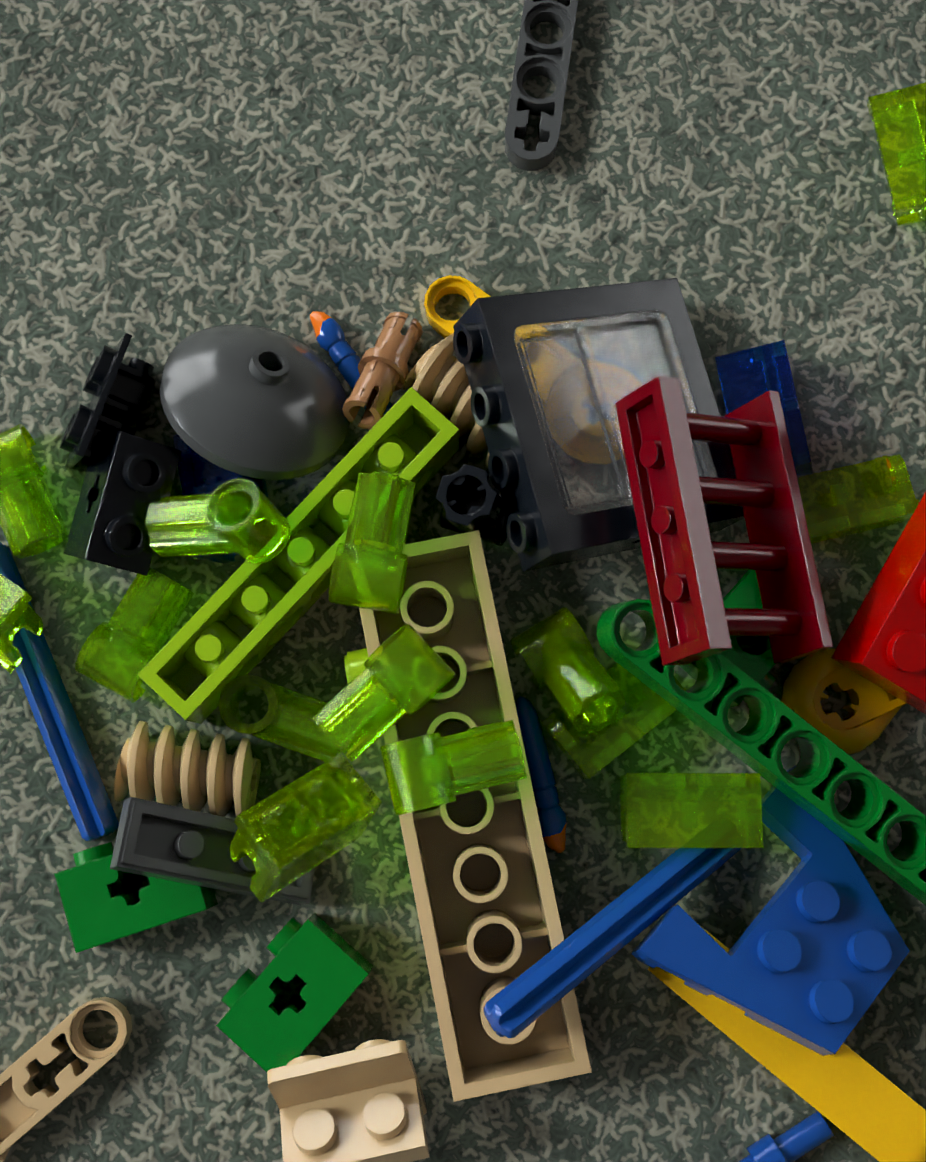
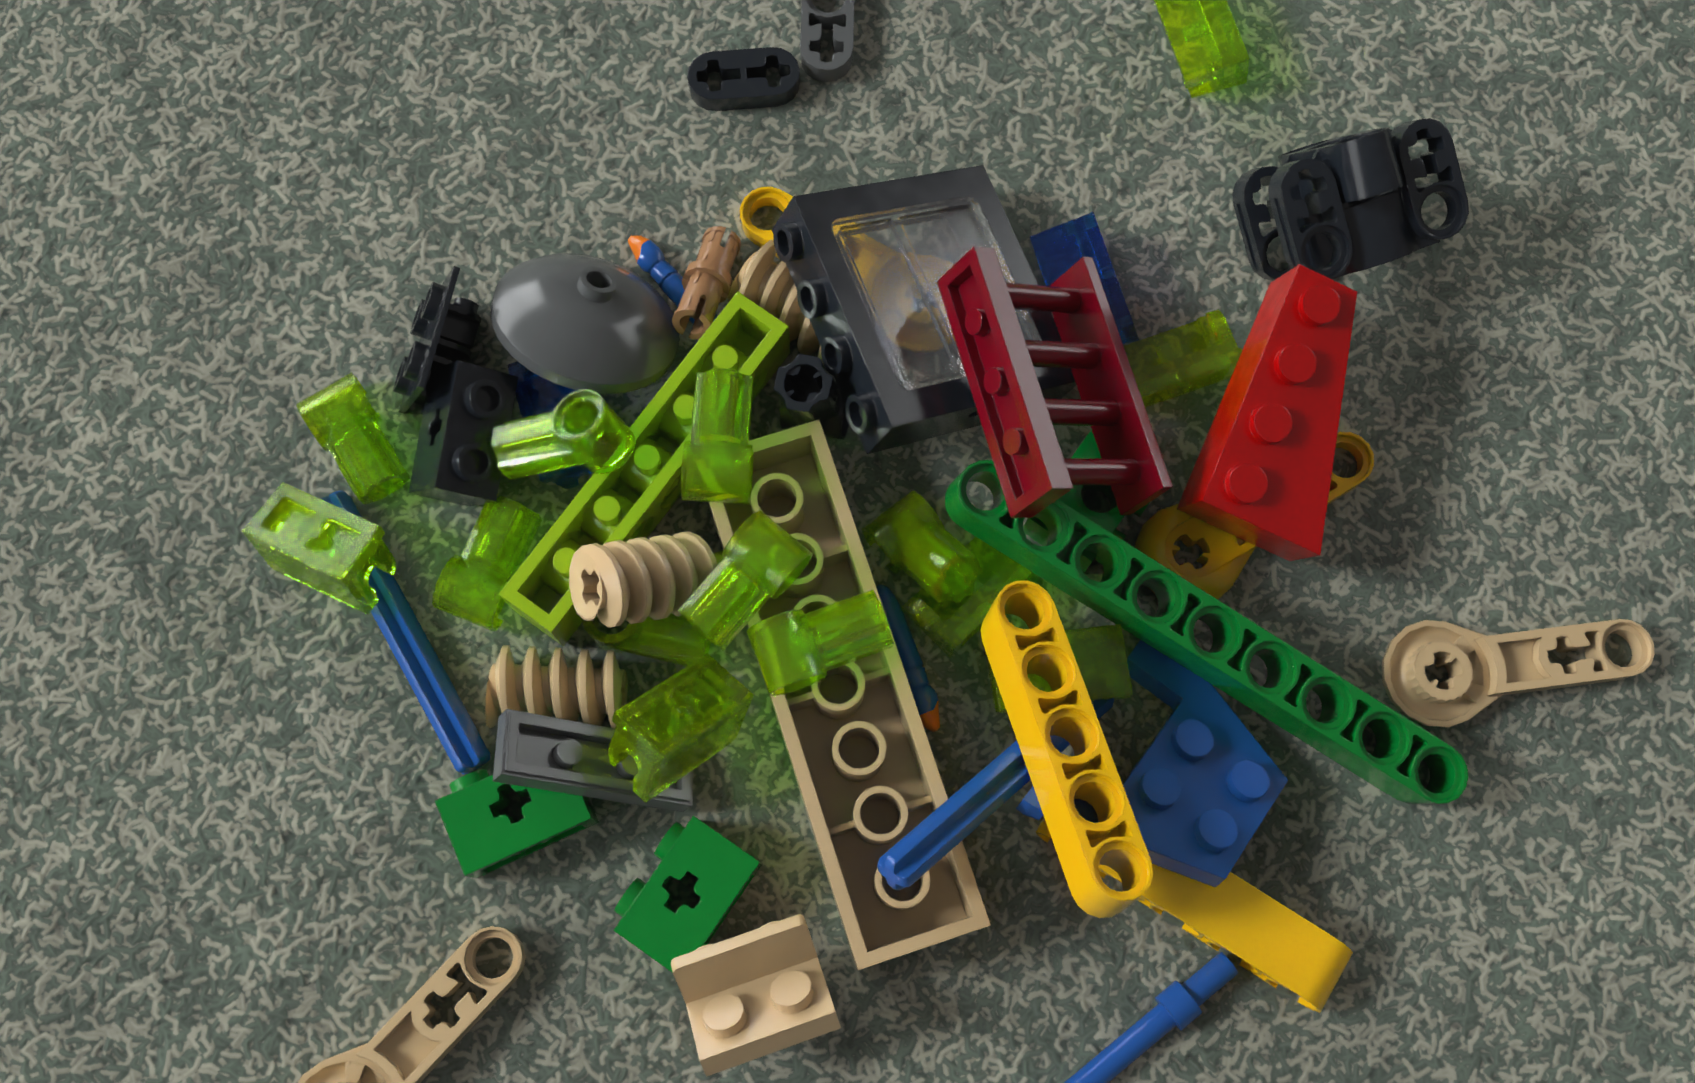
camera: 10 degrees left, 5 degrees down
none -> tan piece [569,531,721,628]
none -> black beam [687,47,800,111]
none -> yellow beam [980,580,1153,918]

